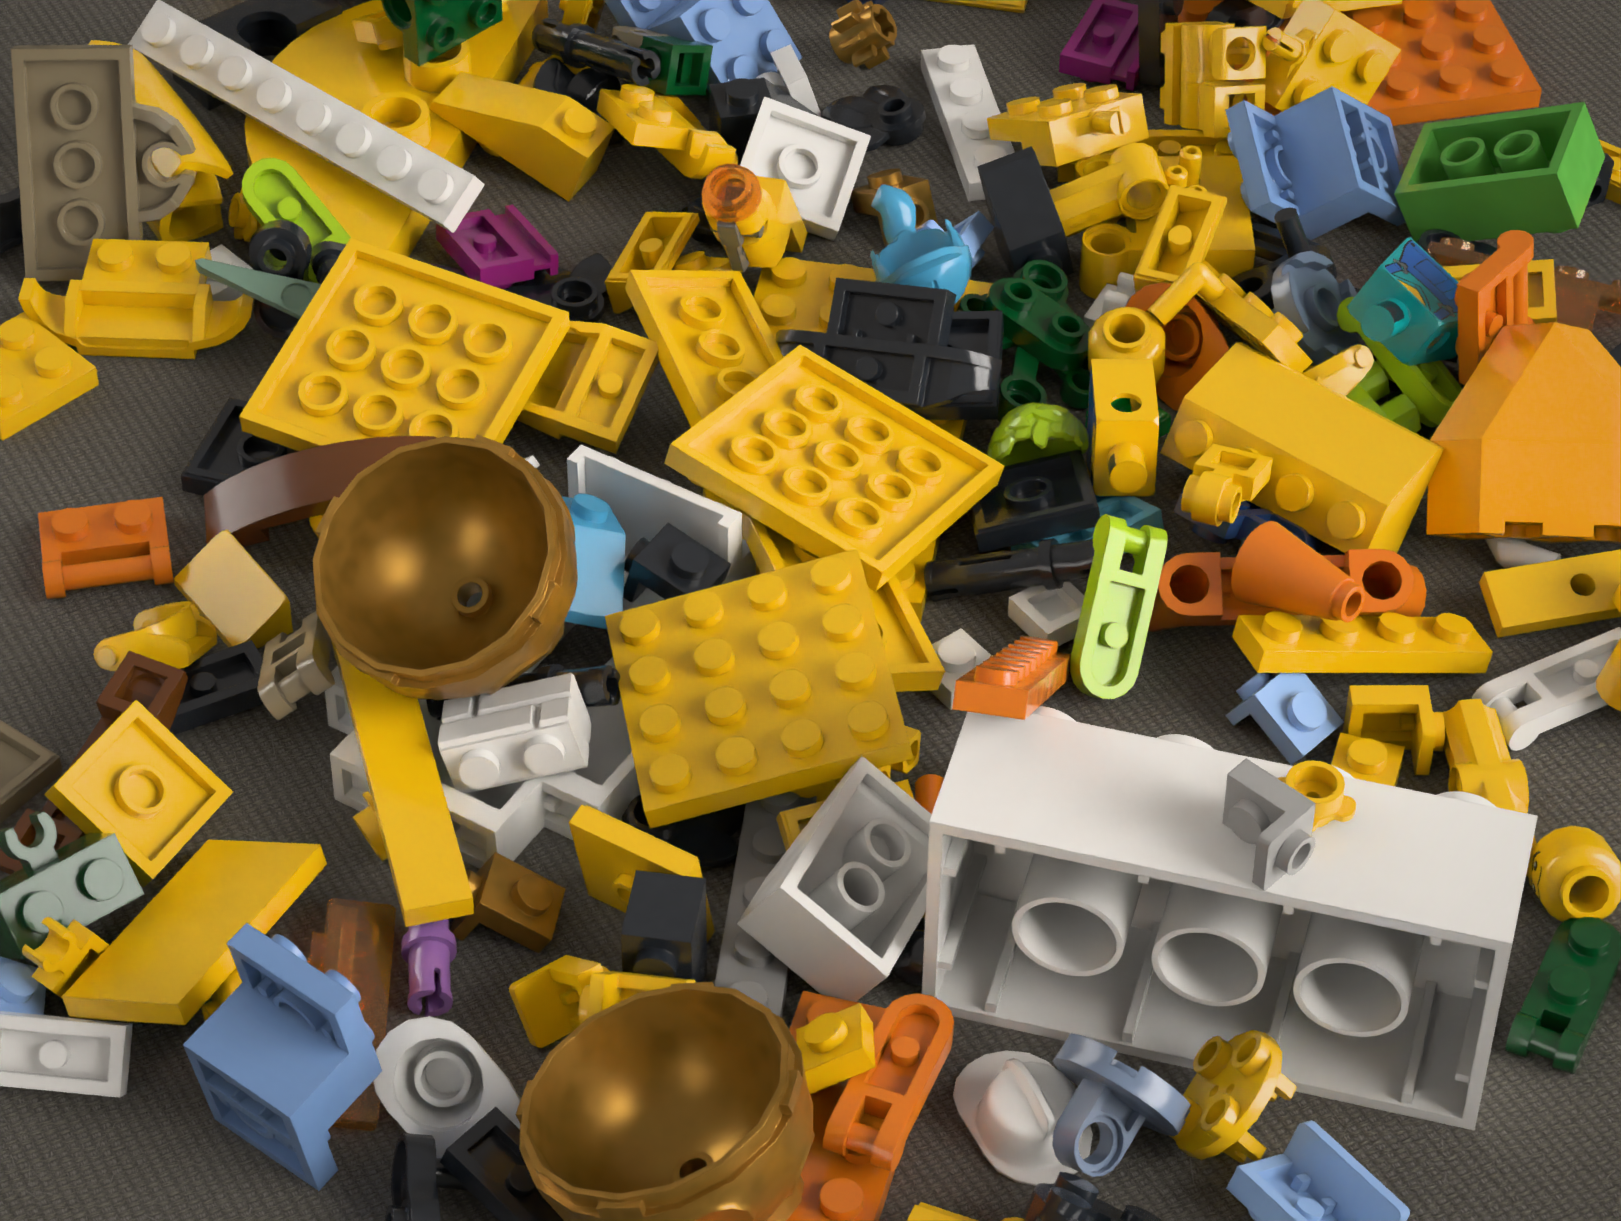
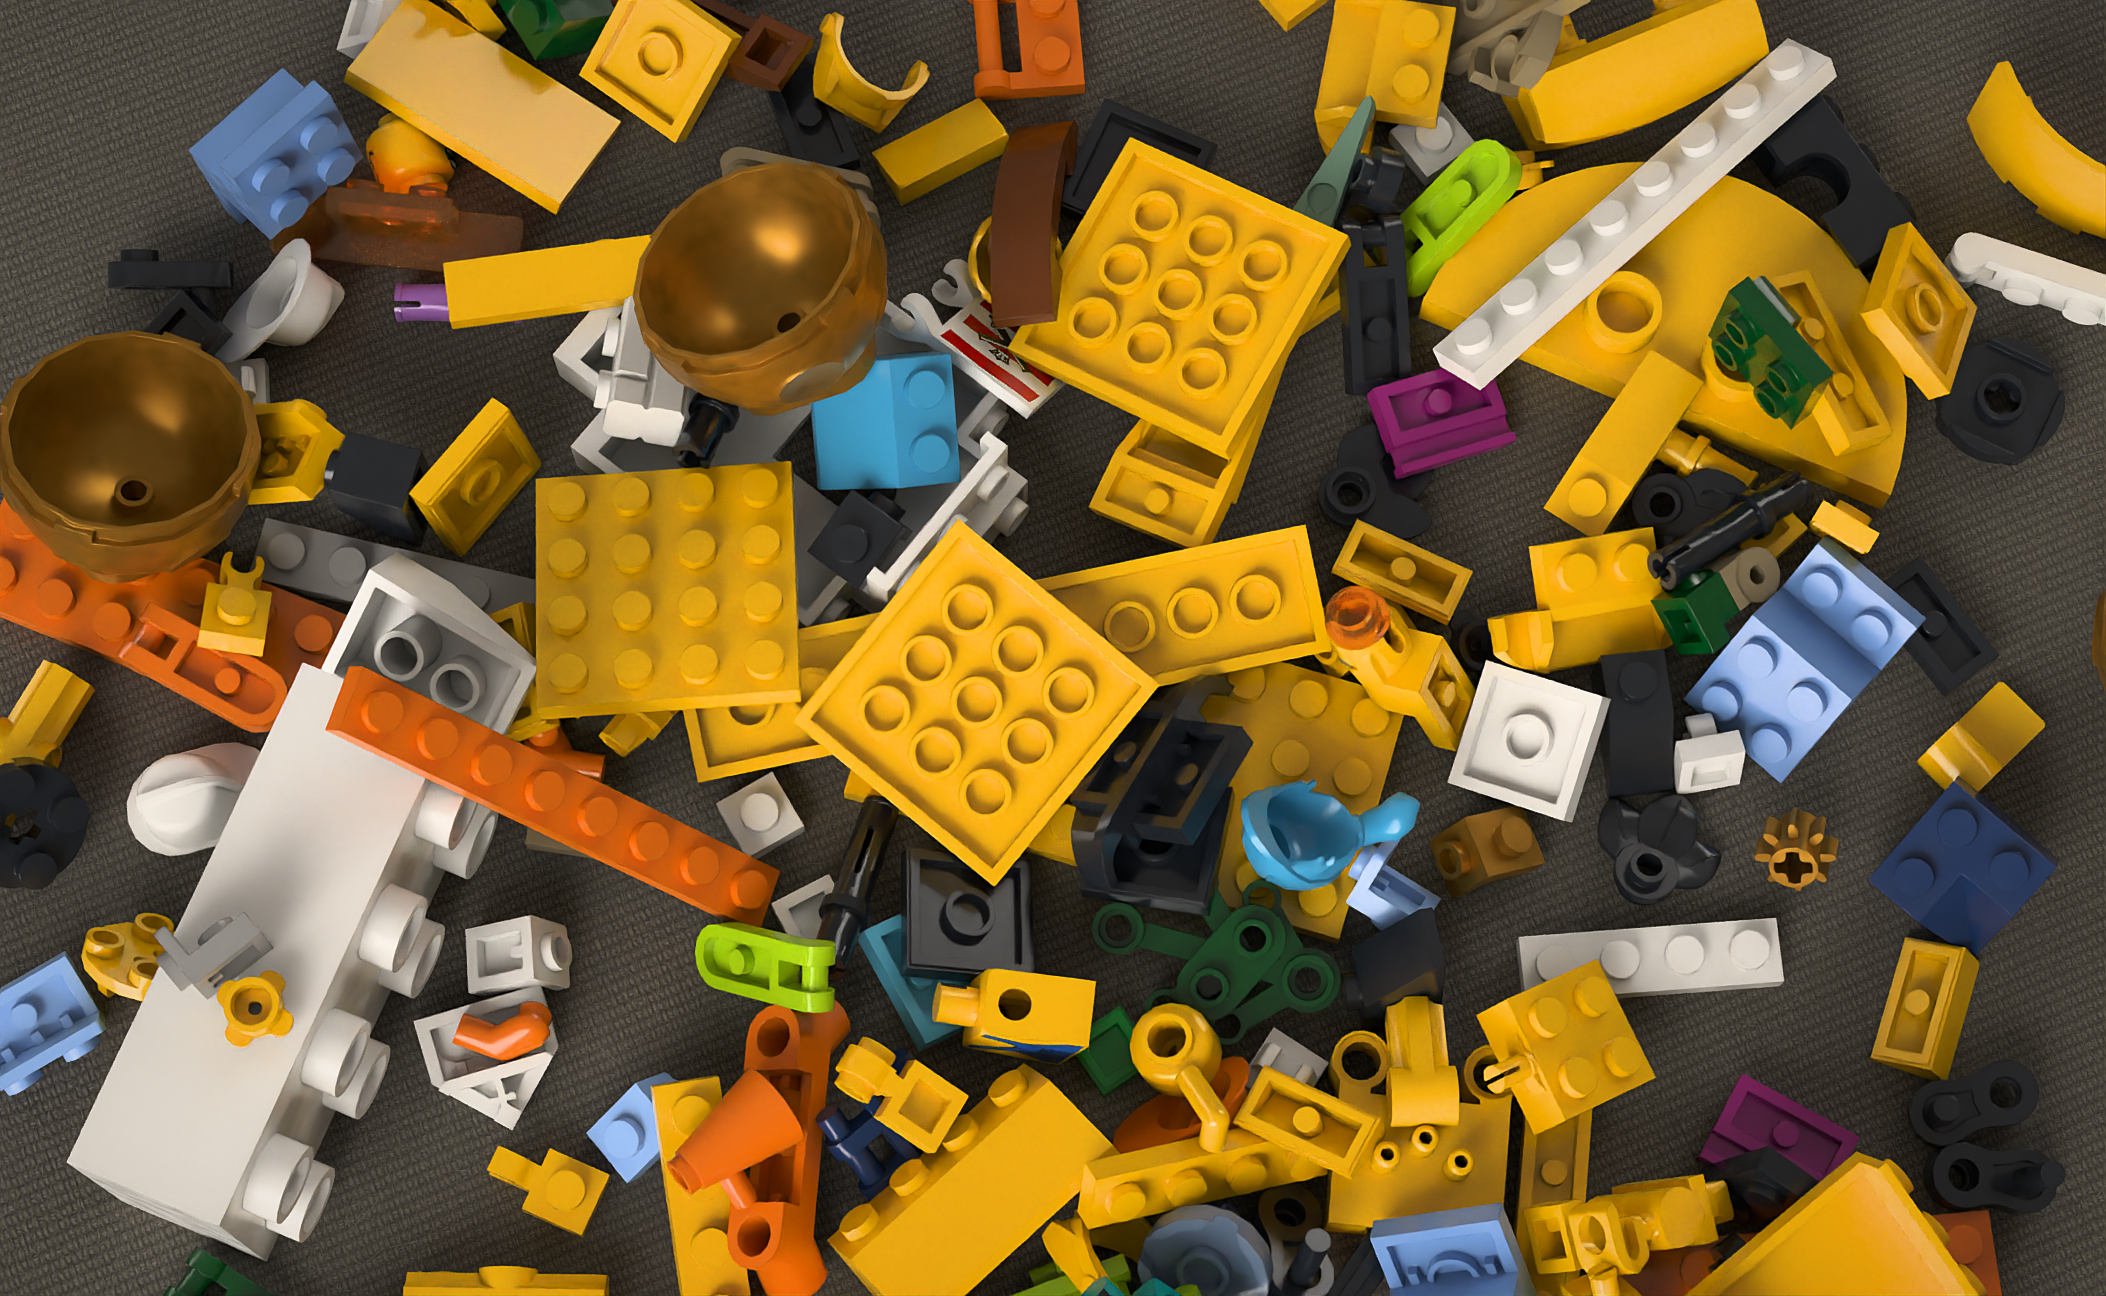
camera: 95 degrees right, 30 degrees up
pearl gold bracket [451,852,566,953] -> none
yellow bracket [509,955,609,1048] -> none
lime hair [987,402,1089,466] -> none
sand blue tile [1052,1033,1191,1177] -> none
yellow bracket [1343,685,1445,775] -> none

